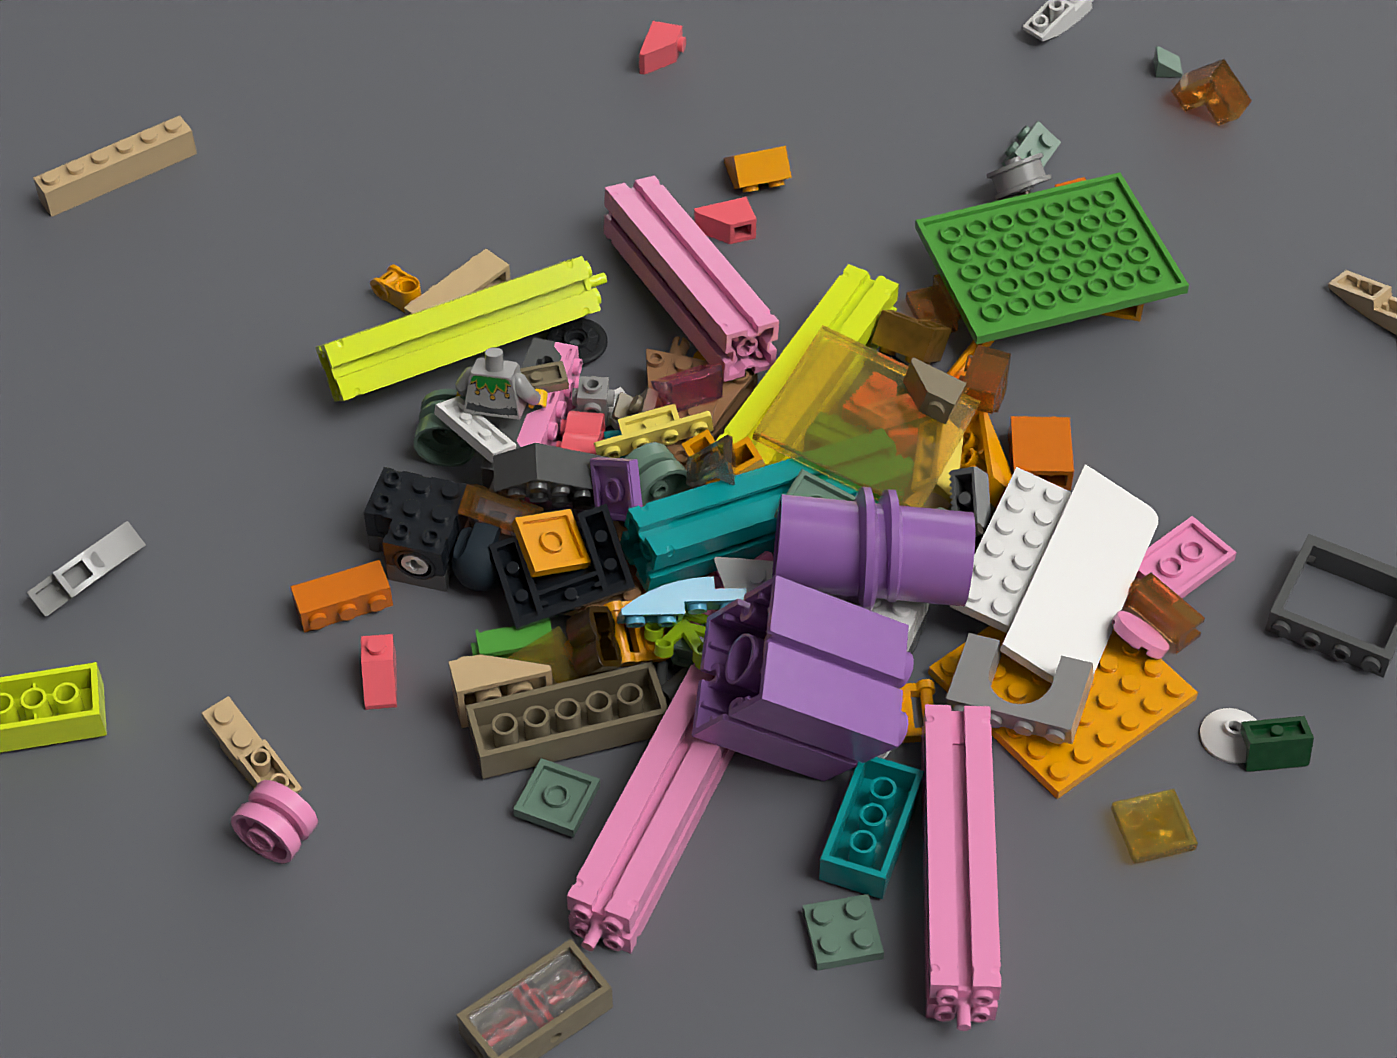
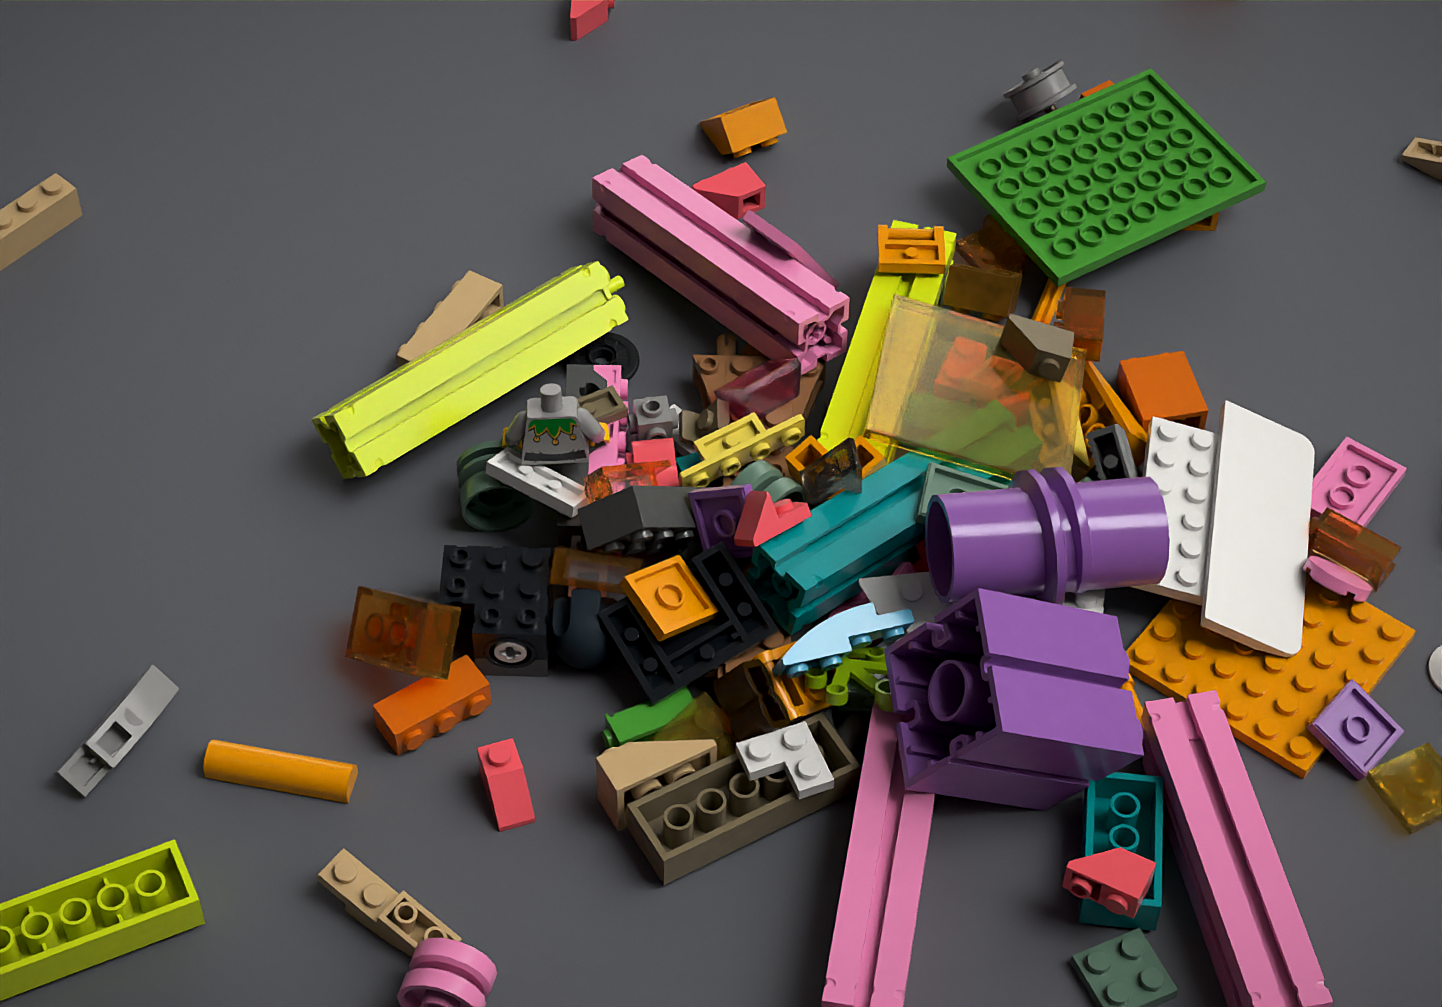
camera: 15 degrees left, 0 degrees up
light orange piece [370,264,422,312] -> none
sand green plate [513,758,601,837] -> none
light grey arch [946,633,1094,744] -> none
bracket [1001,121,1061,167] -> none
none -> light orange brick [203,739,358,803]
none -> clear orange brick [345,586,461,680]
none -> clear orange window [582,460,677,504]
none -> coral slope [734,491,812,547]
none -> white plate [736,721,834,799]
none -> bright pink tile [742,210,840,291]
none -> light orange plate [877,224,946,274]
none -> coral slope [1062,847,1156,919]
none -> medium lavender tile [1307,679,1404,781]

